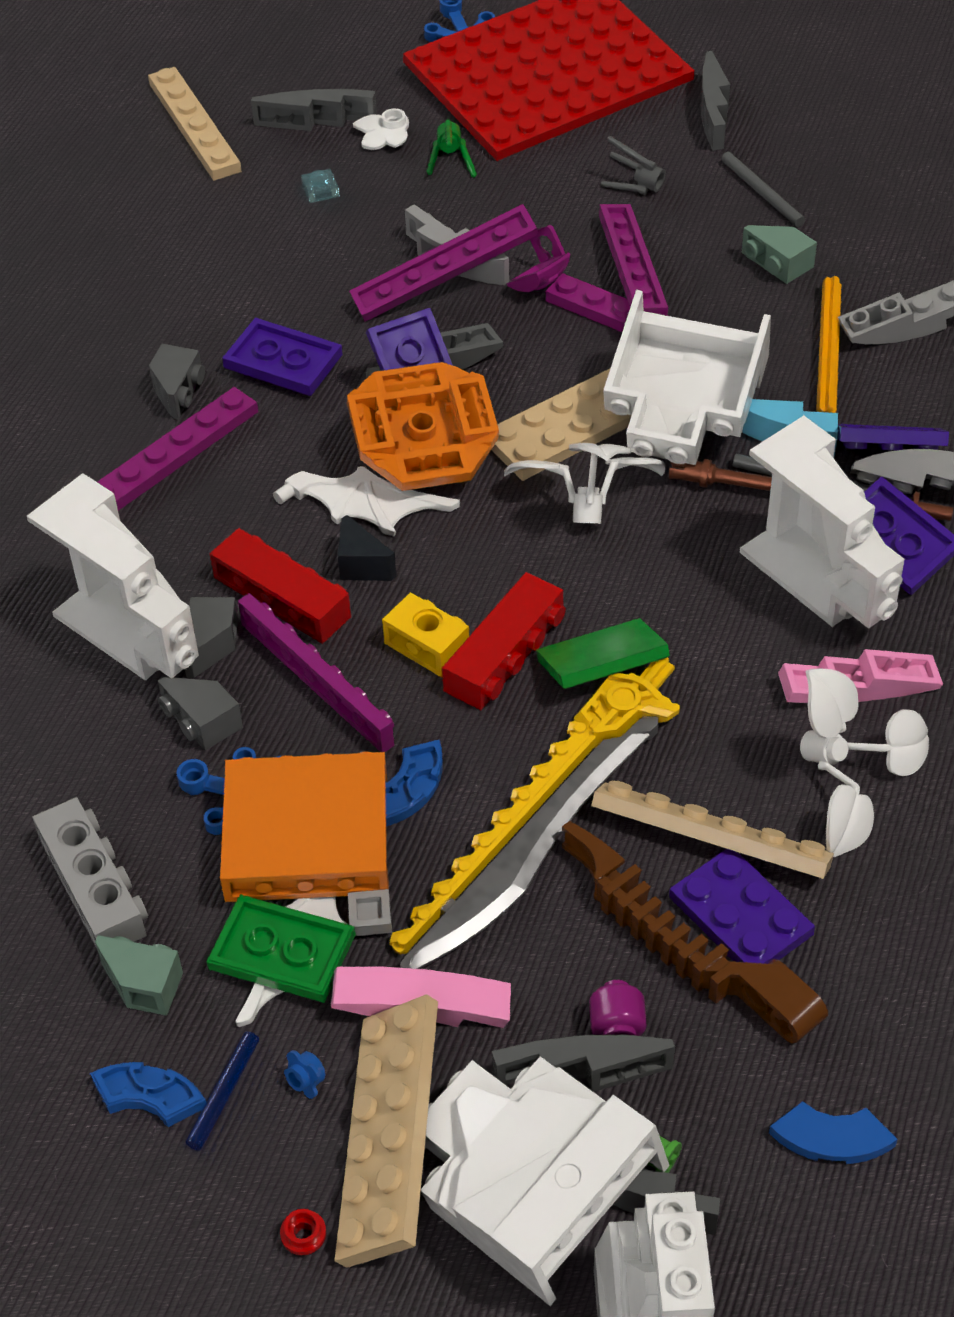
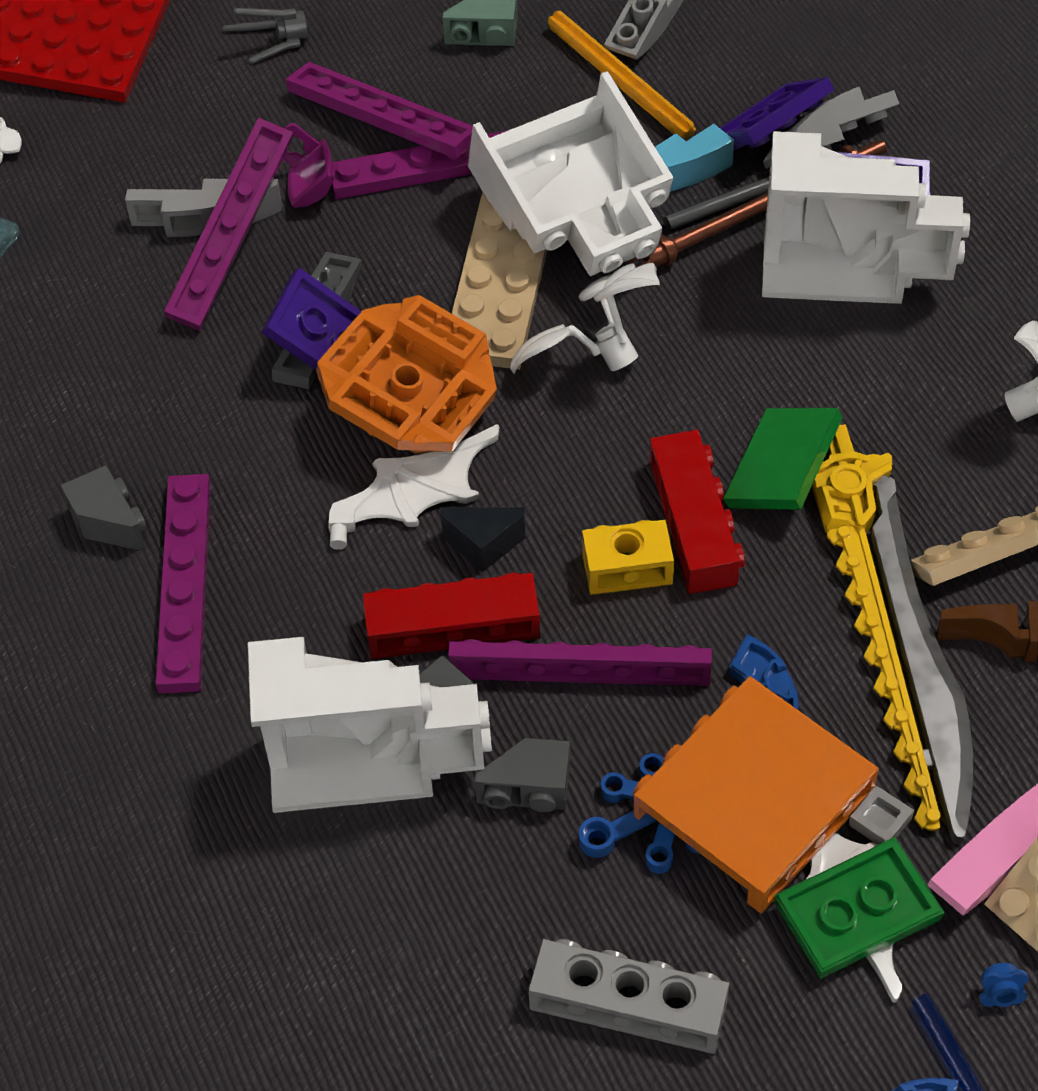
camera: 45 degrees left, 5 degrees up
sand green slope [95,935,183,1016] -> none
dark purple plate [222,317,343,396] -> none
green plant [427,120,477,178] -> none
bright pink slope [778,649,943,703] -> none

